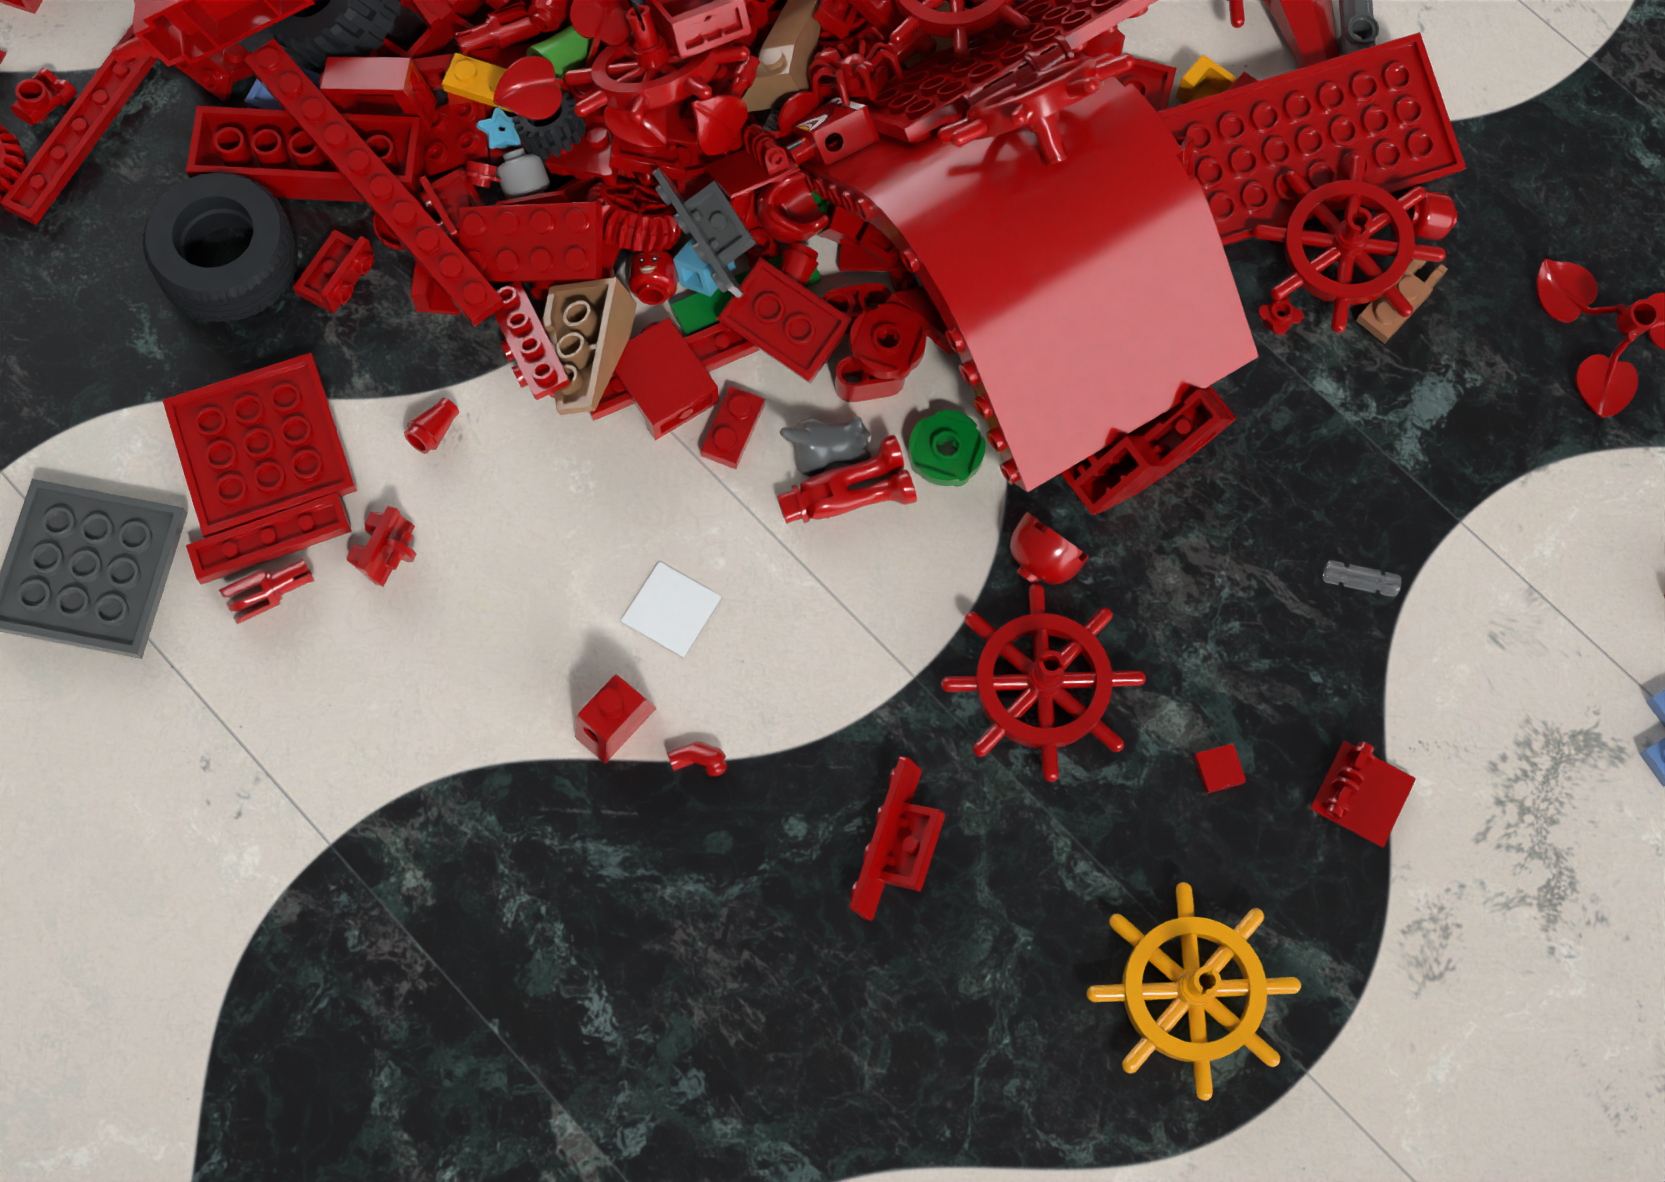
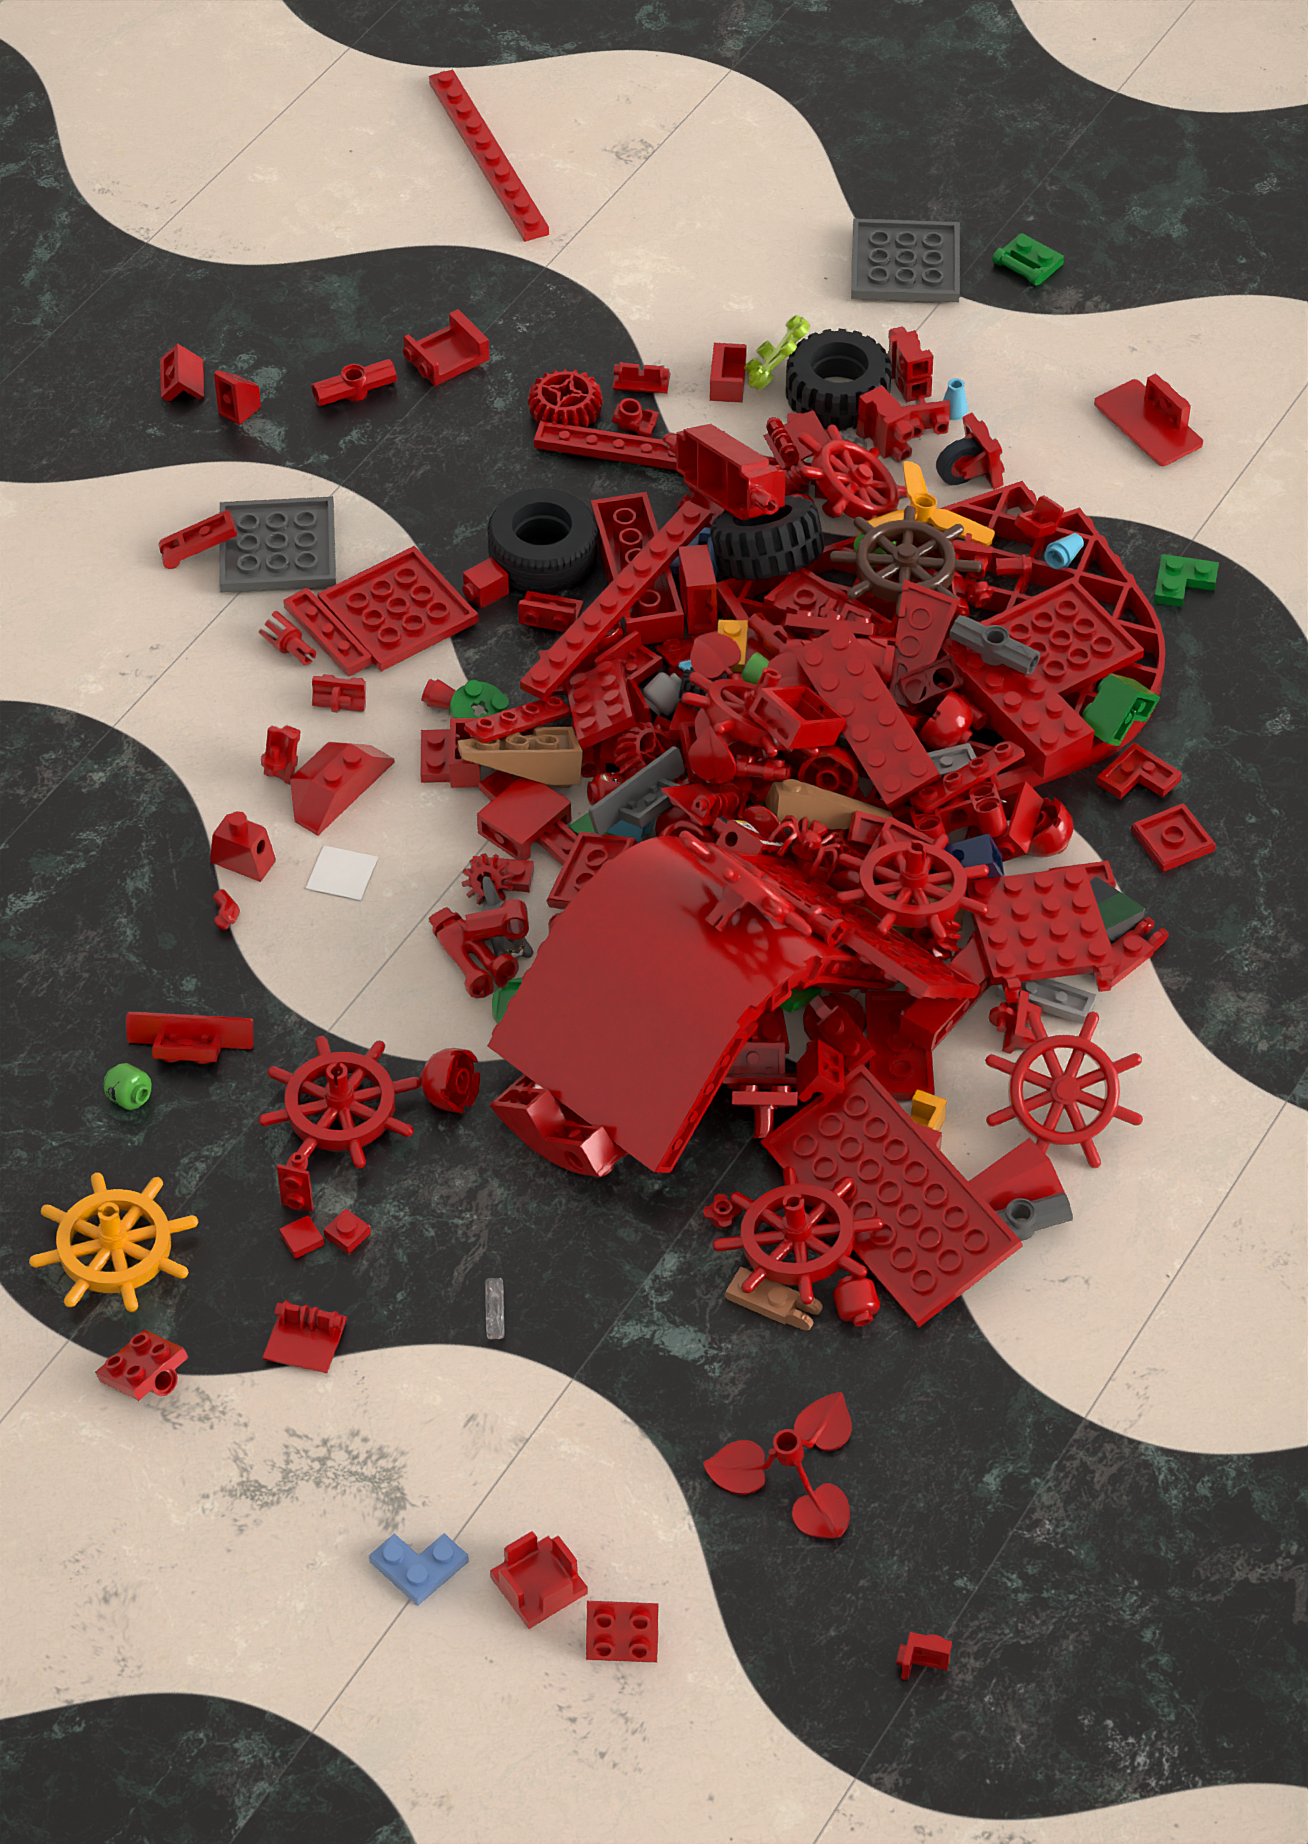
camera: 80 degrees right, 20 degrees down
red plate [459,161,501,188] -> none
none -> red plate [95,1329,189,1401]
none -> bright green head [104,1063,152,1110]
none -> red plate [158,509,237,569]
none -> red hips [261,725,301,784]
none -> red hinge [277,1152,313,1212]
none -> red wedge [290,742,395,836]
none -> red plate [323,1209,371,1254]
none -> red plate [420,729,450,783]
none -> green plate [449,680,509,718]
none -> red brick [449,718,481,788]
none -> red gear [461,853,514,905]
none -> red brick [462,557,509,609]
none -> red piece [465,899,529,942]

